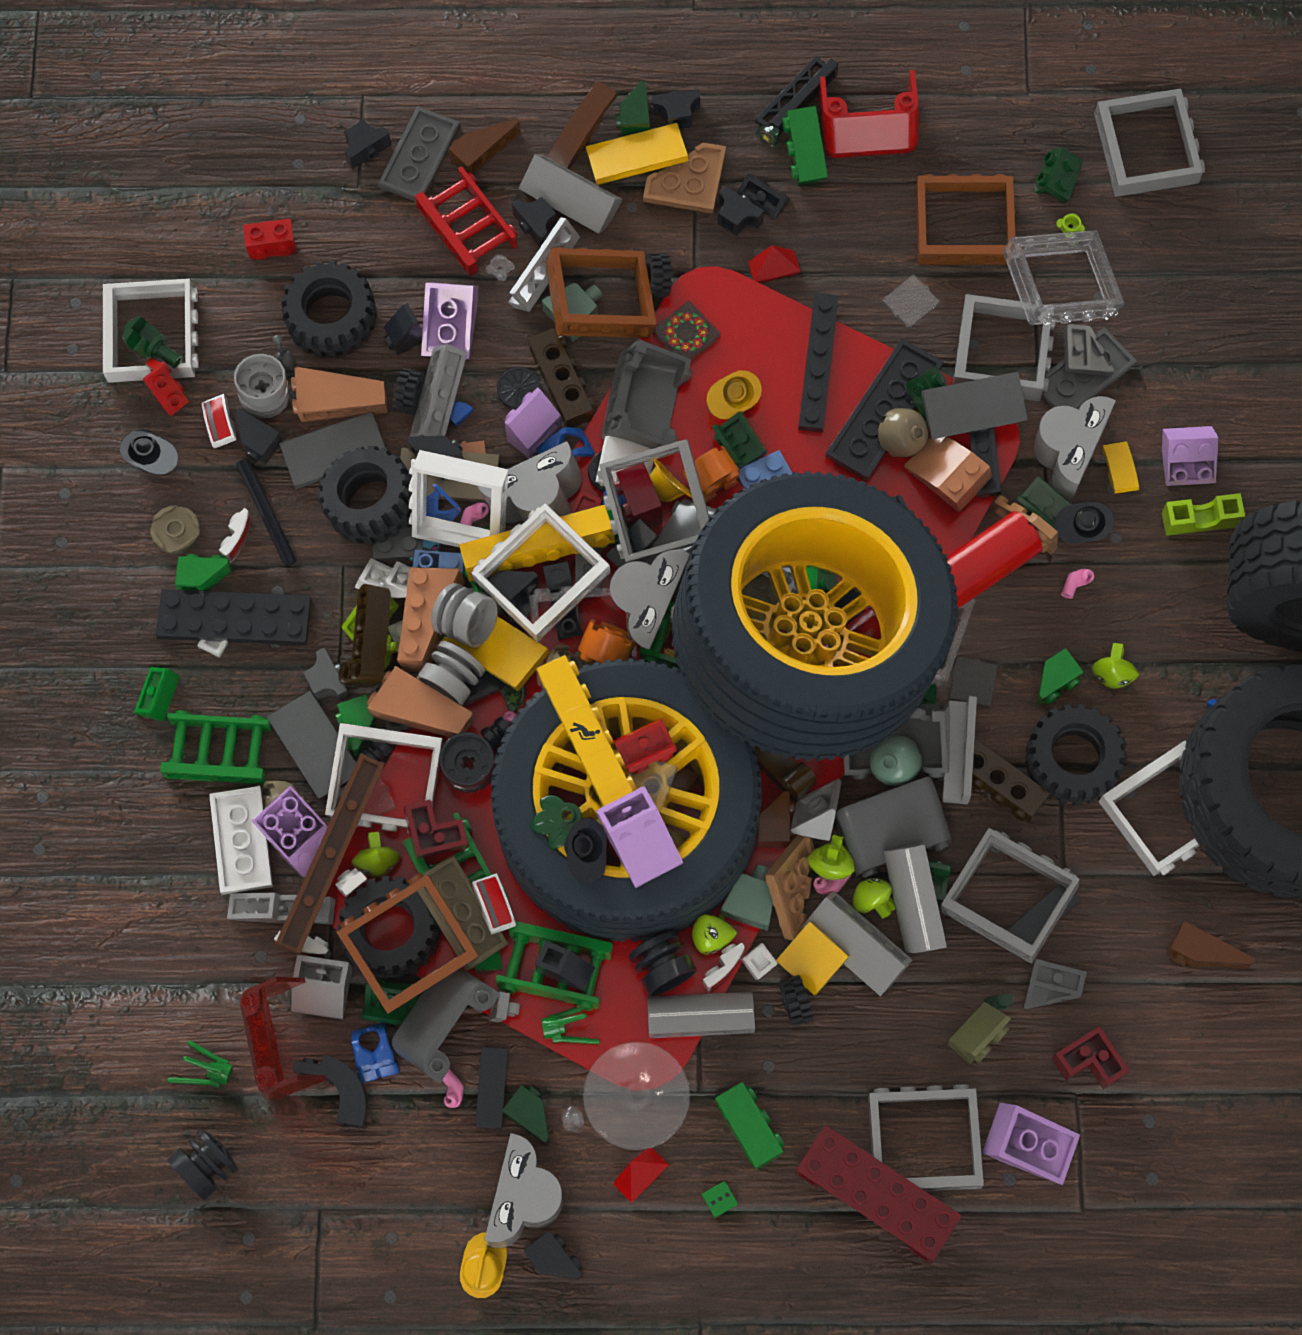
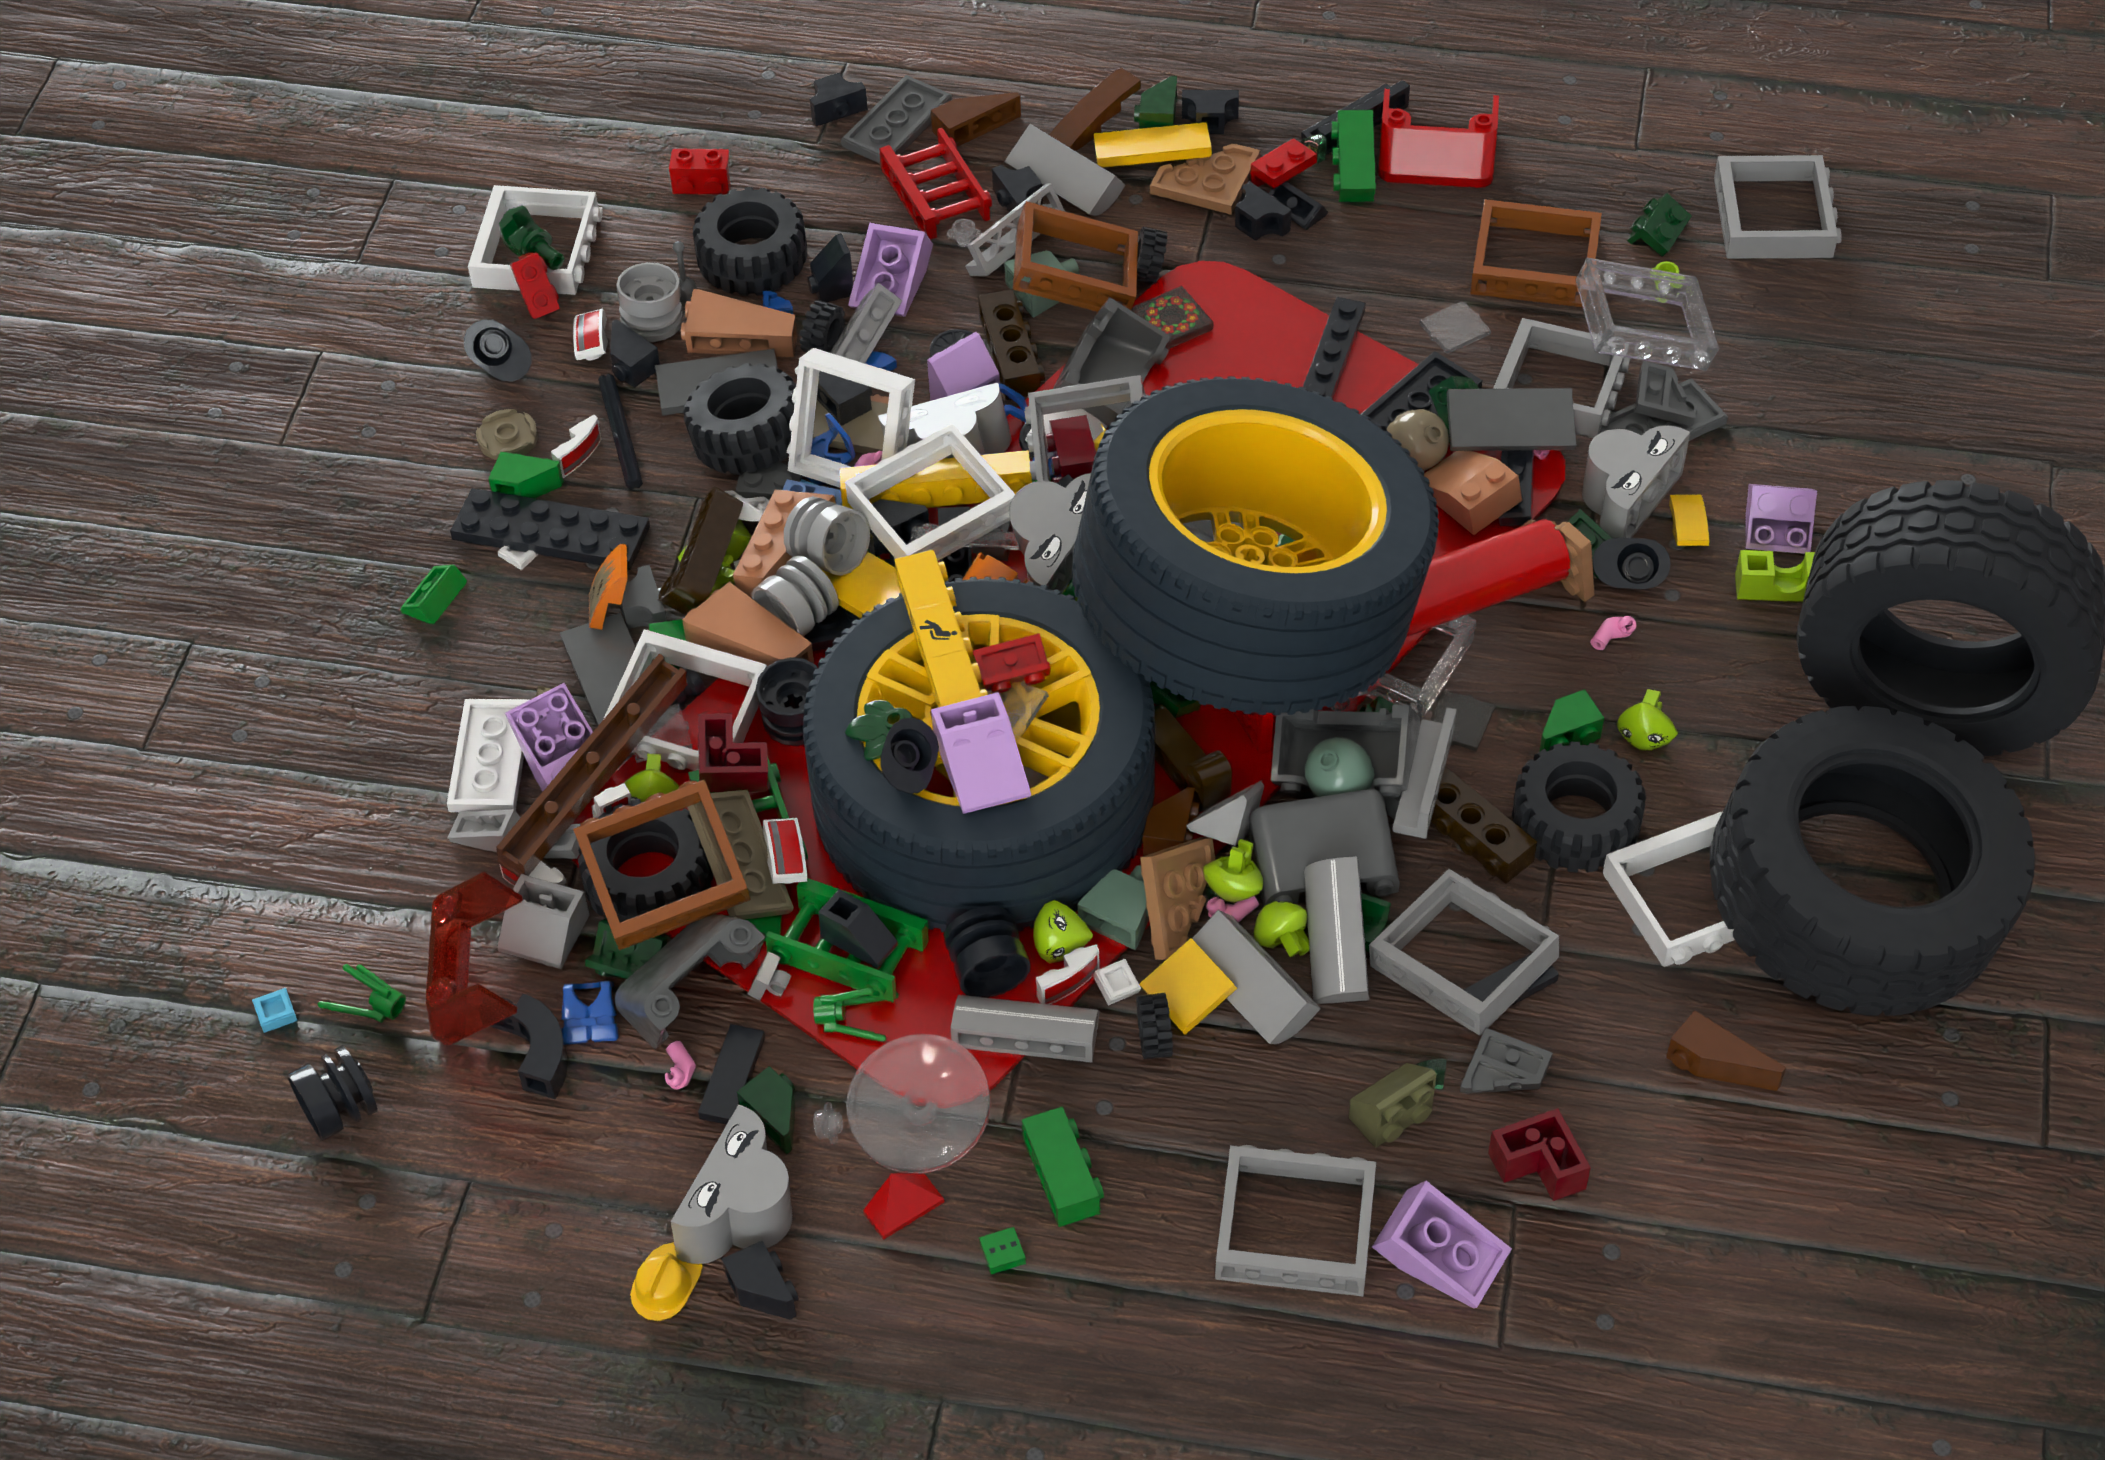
camera: 10 degrees right, 20 degrees down
green fence [160,710,272,785] -> none
yellow piece [707,370,762,419] -> none
red slope [748,245,801,283] -> none
dark red bracket [795,1126,961,1265] -> none
none -> medium azure tile [252,988,297,1033]
none -> orange slope [589,544,628,630]
none -> blue tile [763,291,794,314]
none -> red bracket [1251,138,1317,188]

